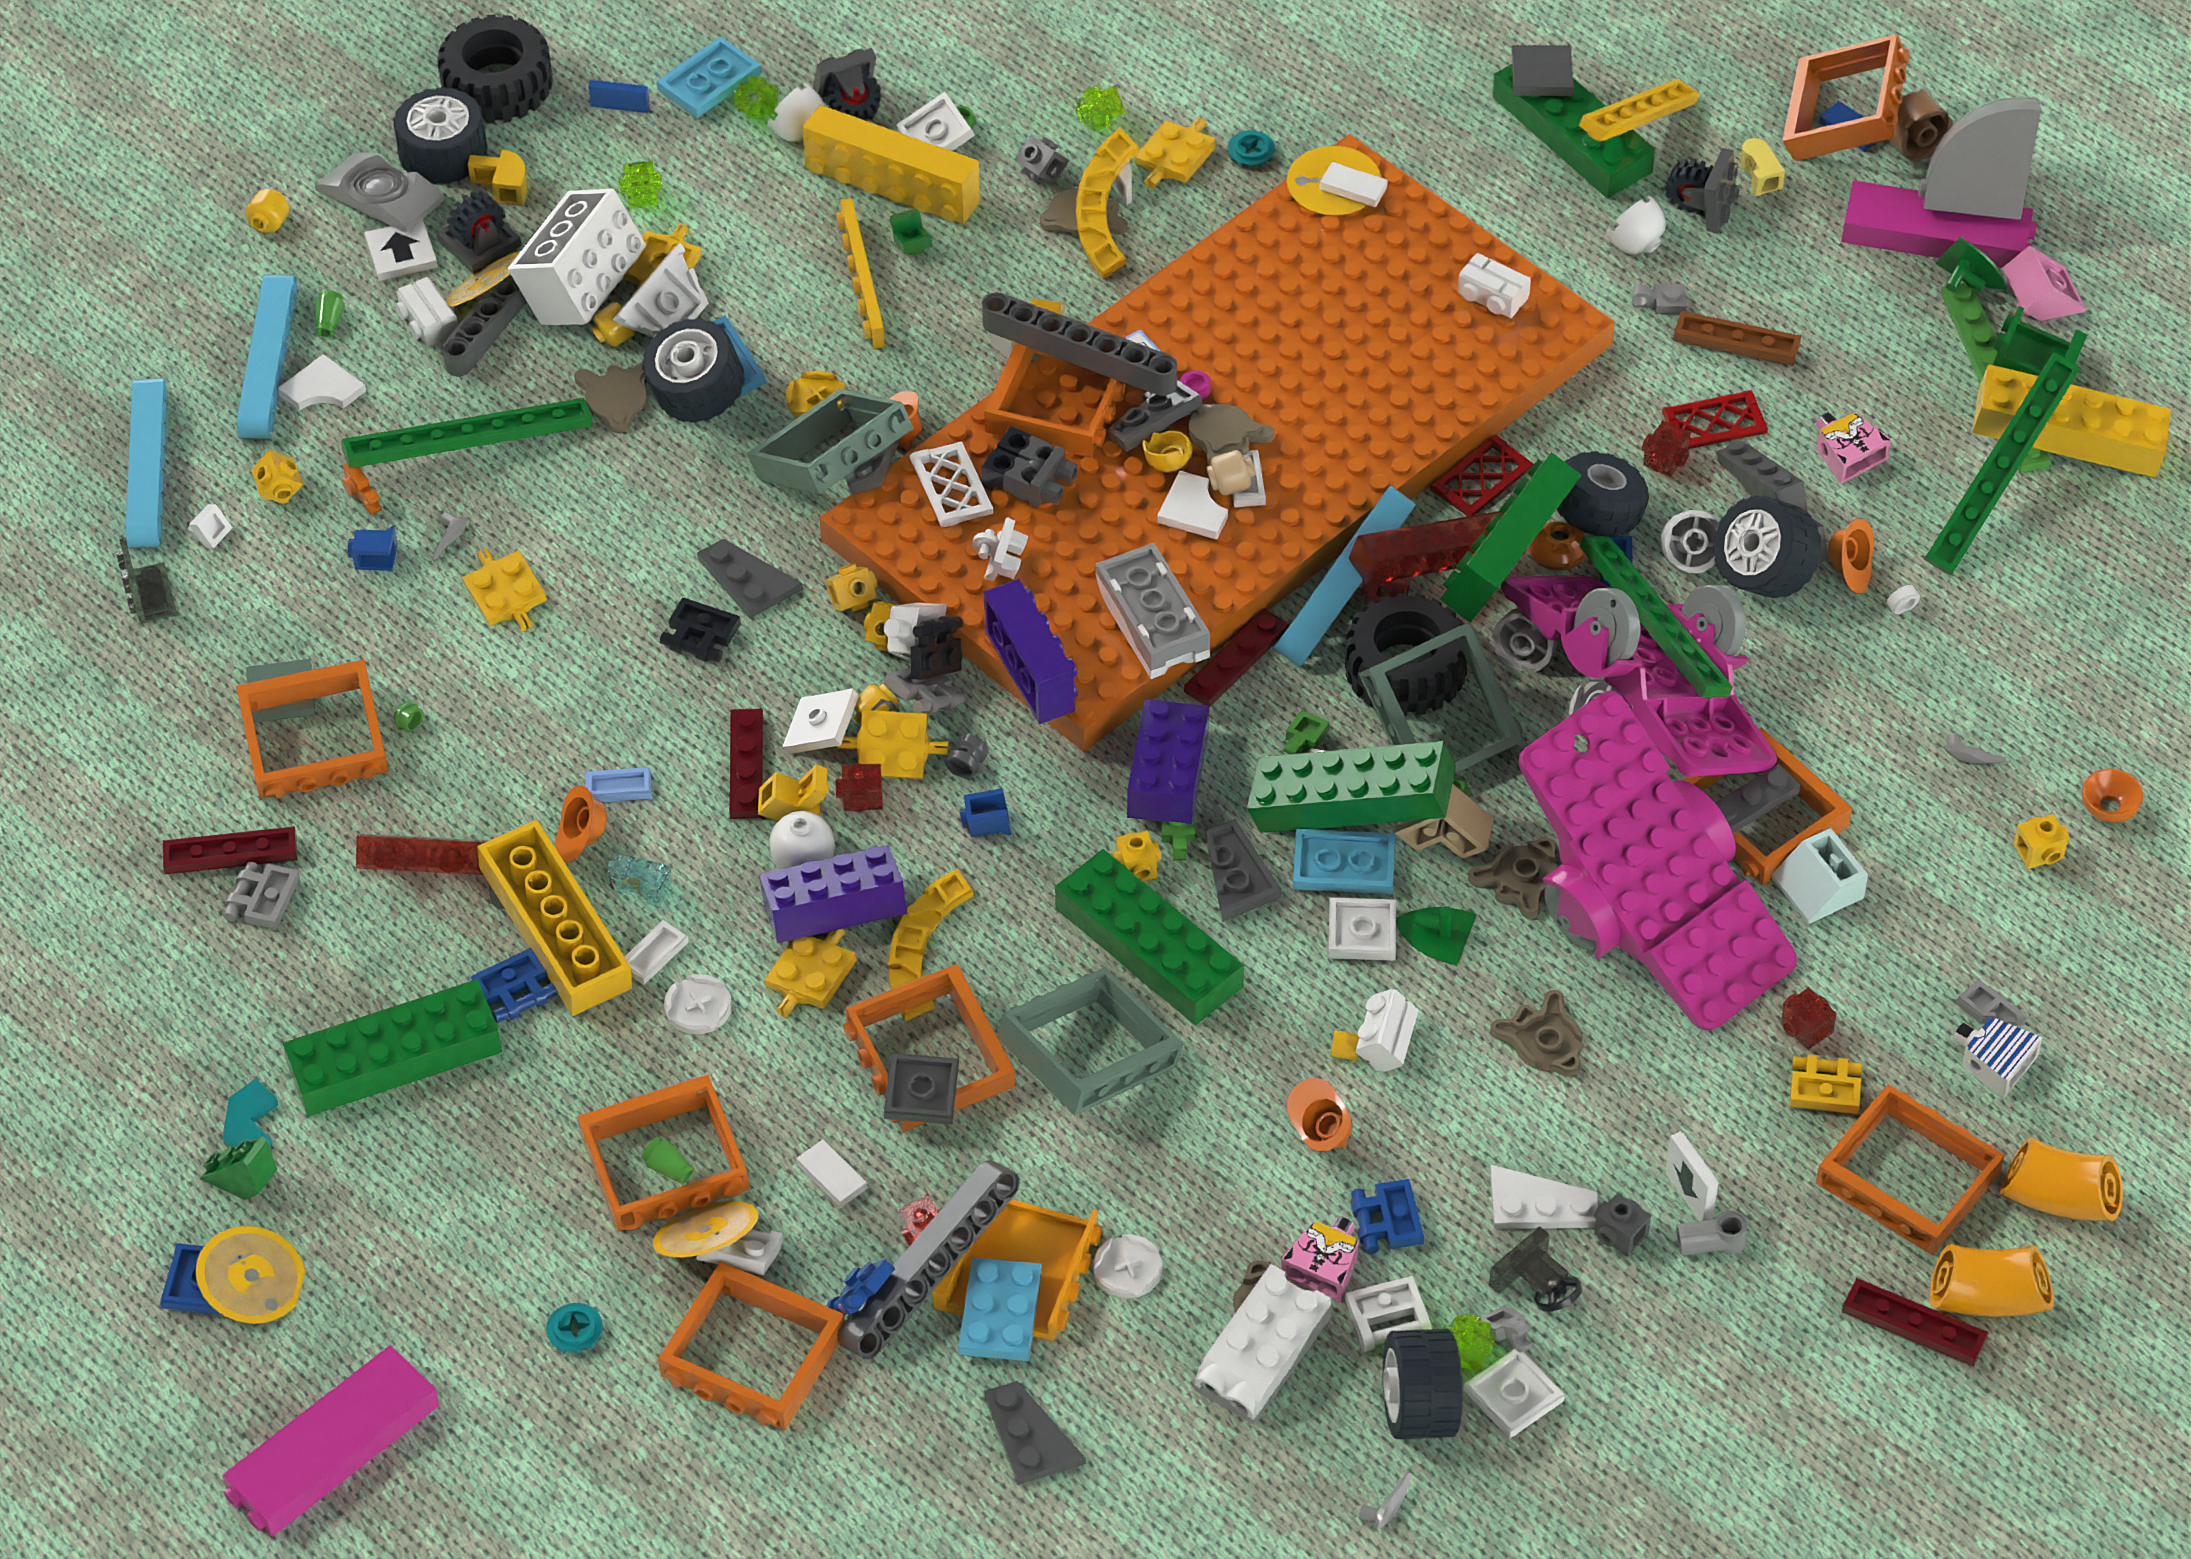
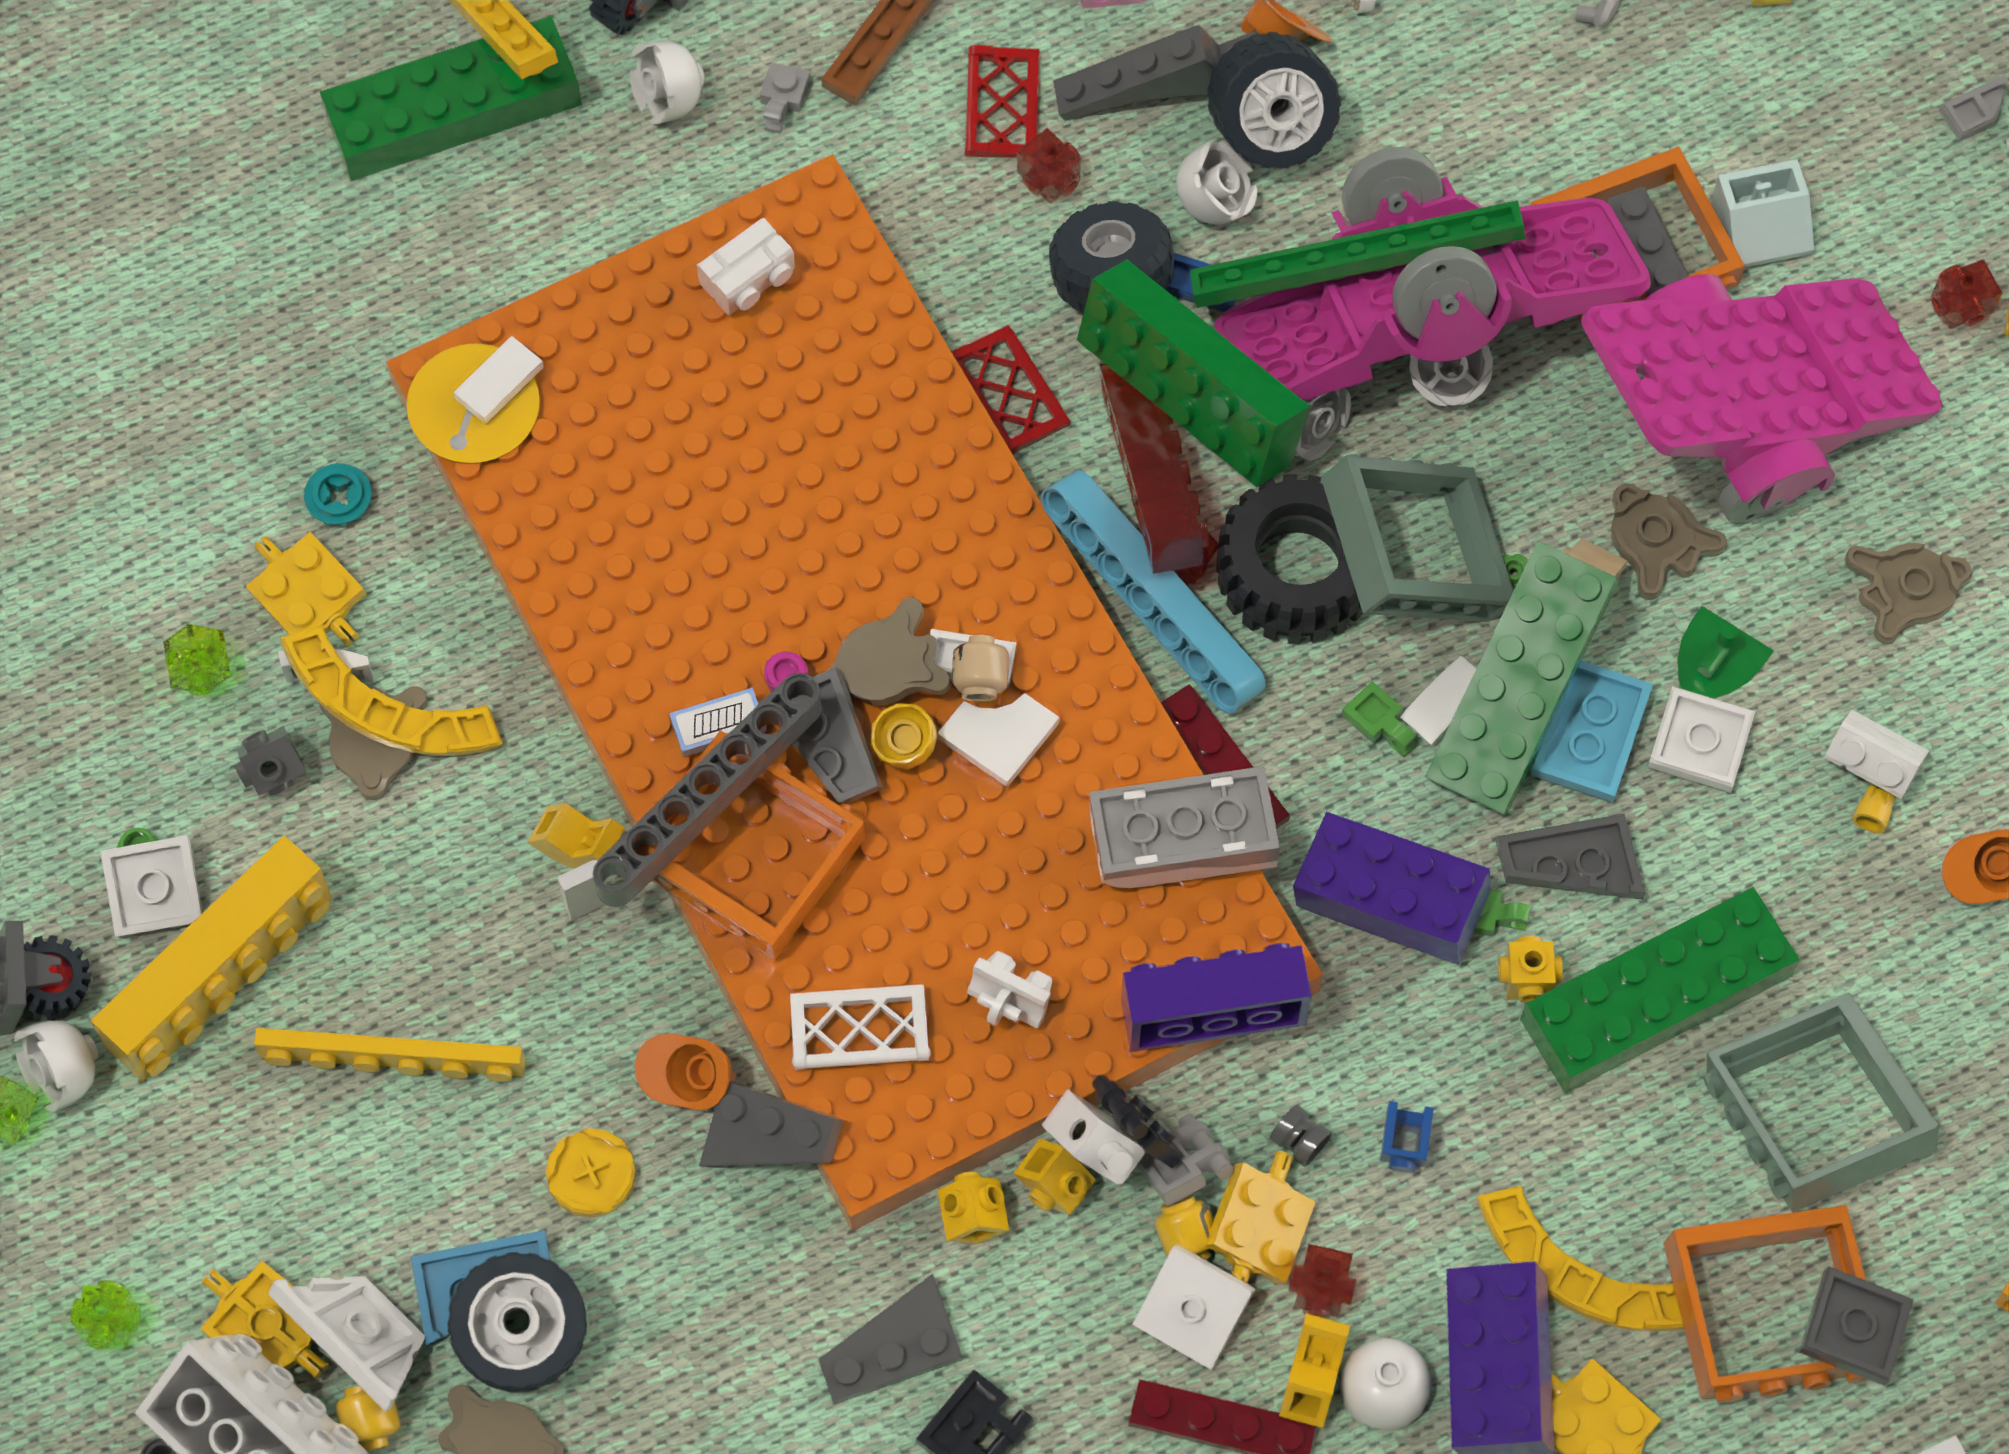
camera: 75 degrees left, 15 degrees up
sand green window [747,389,913,495] -> none
green bracket [890,209,933,255] -> none
dark grey hips [981,426,1078,507] -> none
dark grey tile [1511,45,1574,96] -> none

